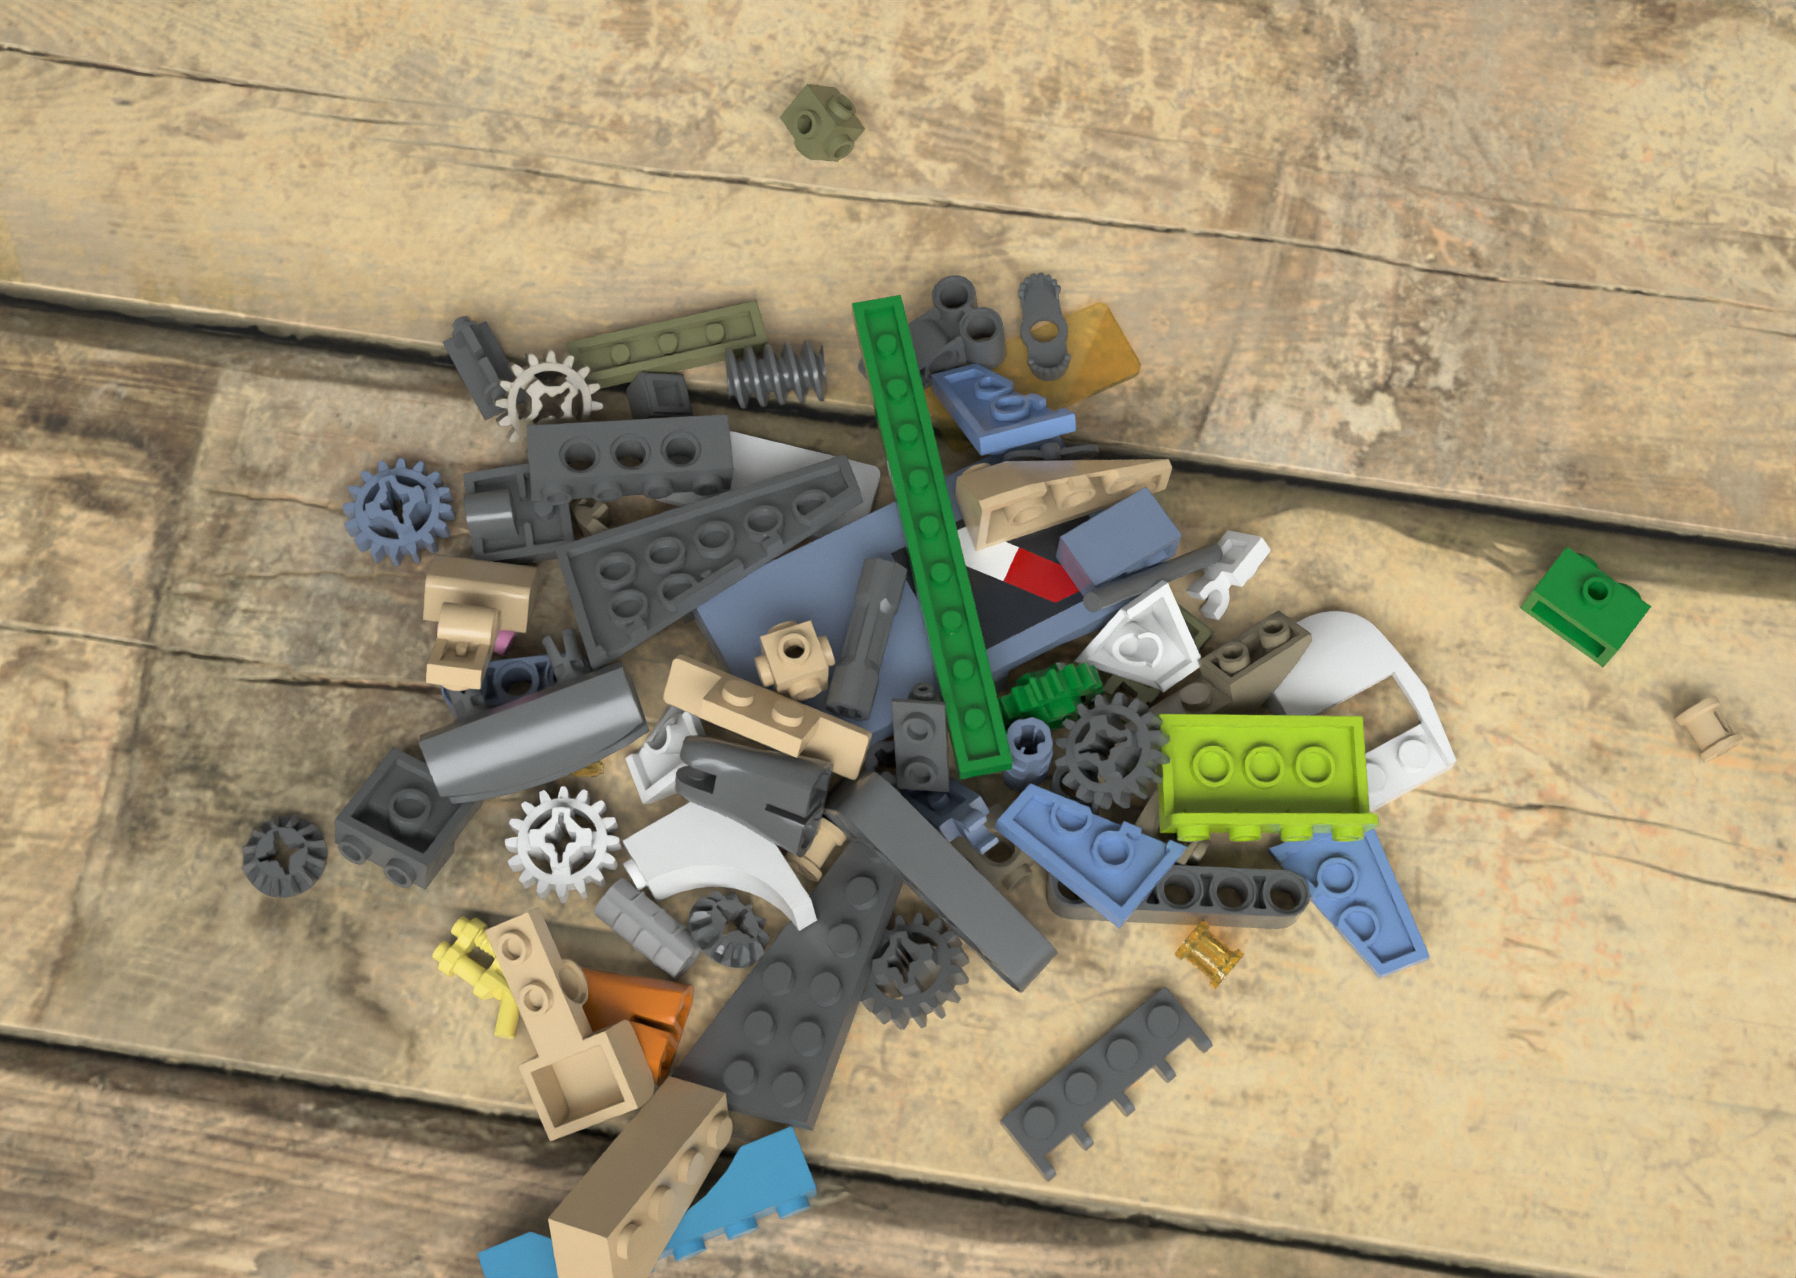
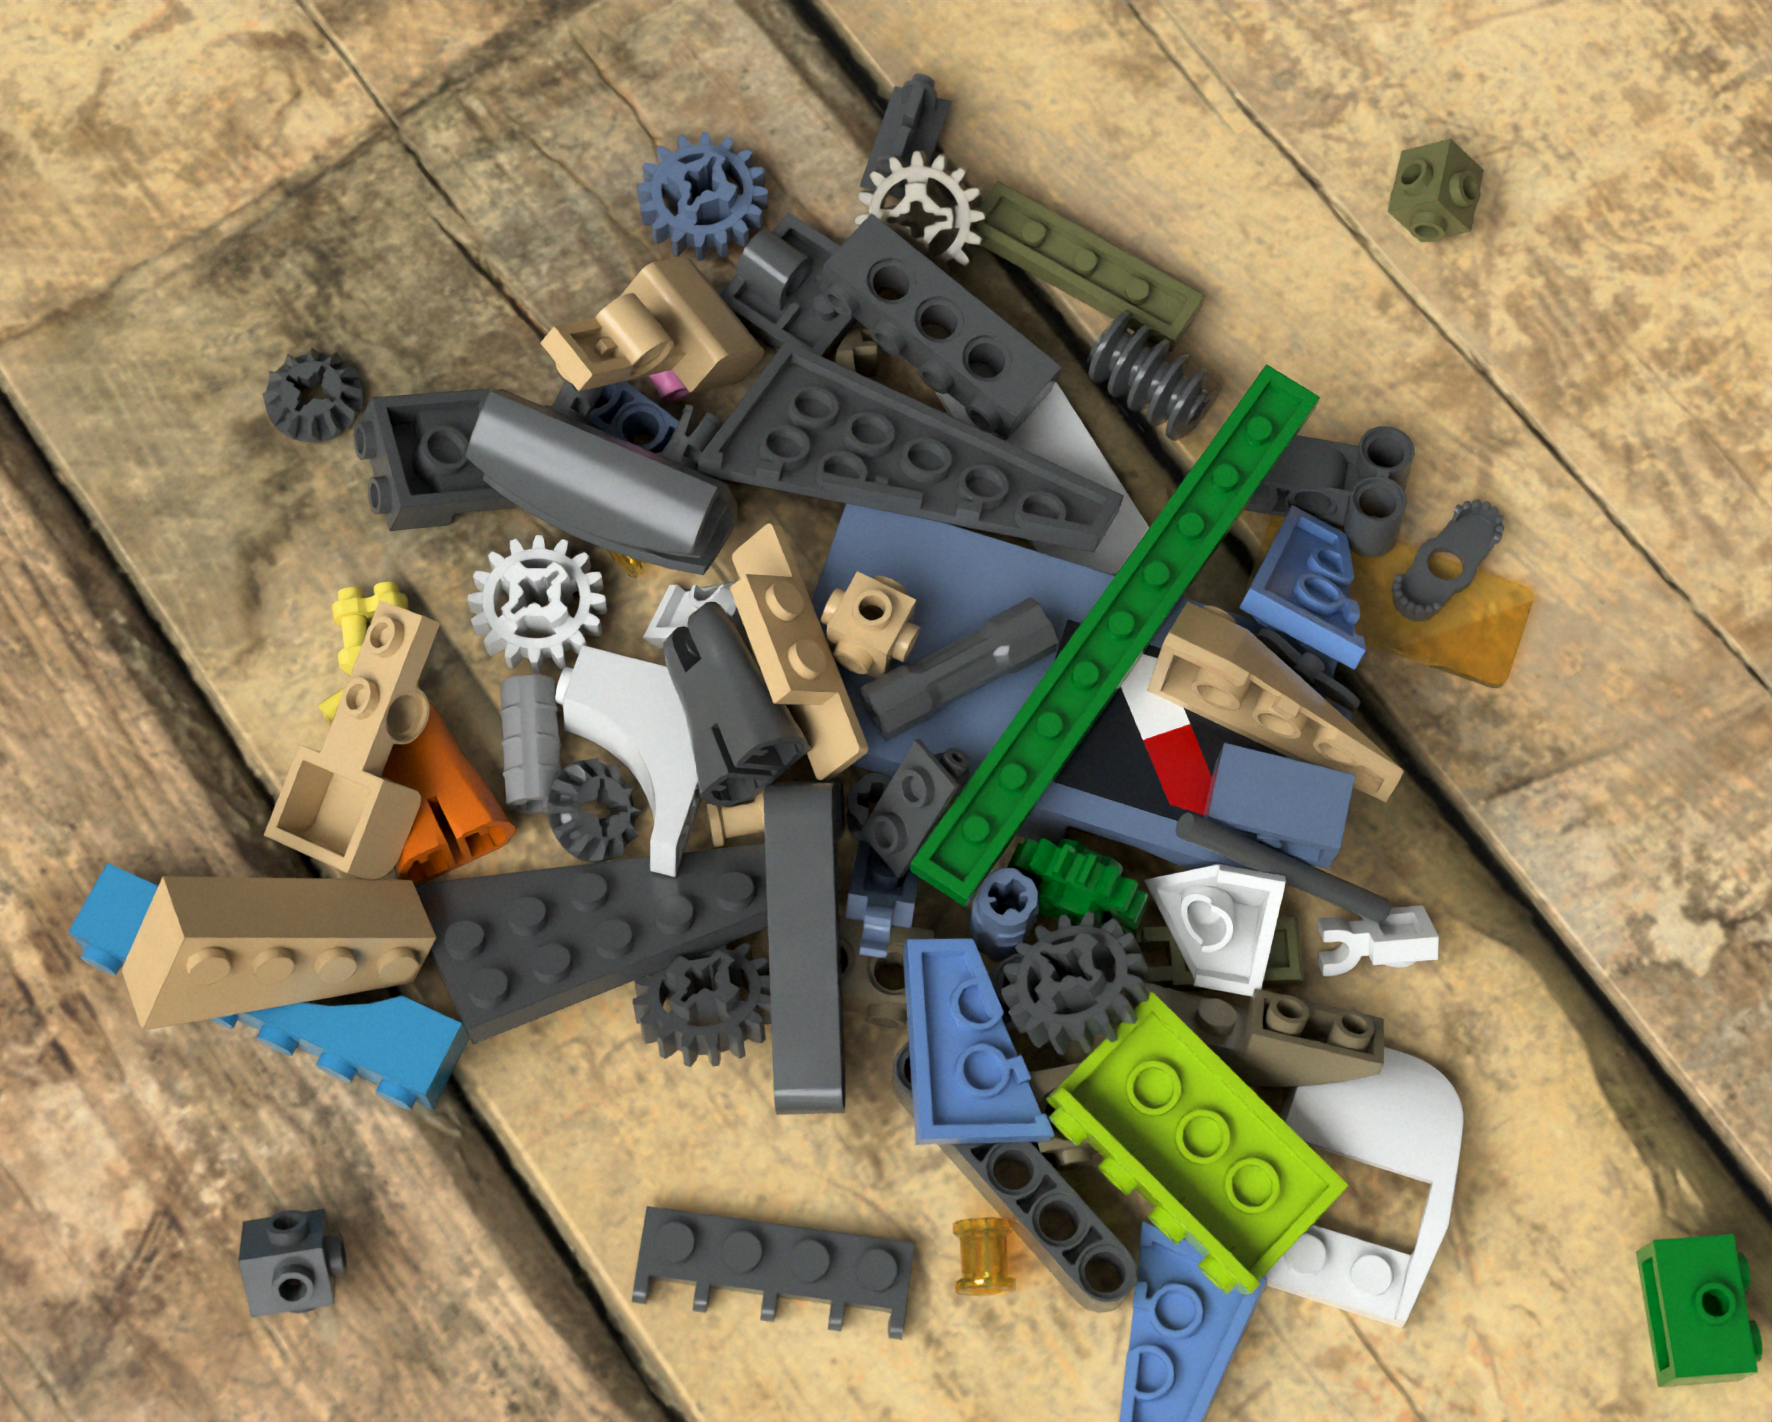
camera: 45 degrees right, 0 degrees up
dark grey slope [626,372,694,419] -> none

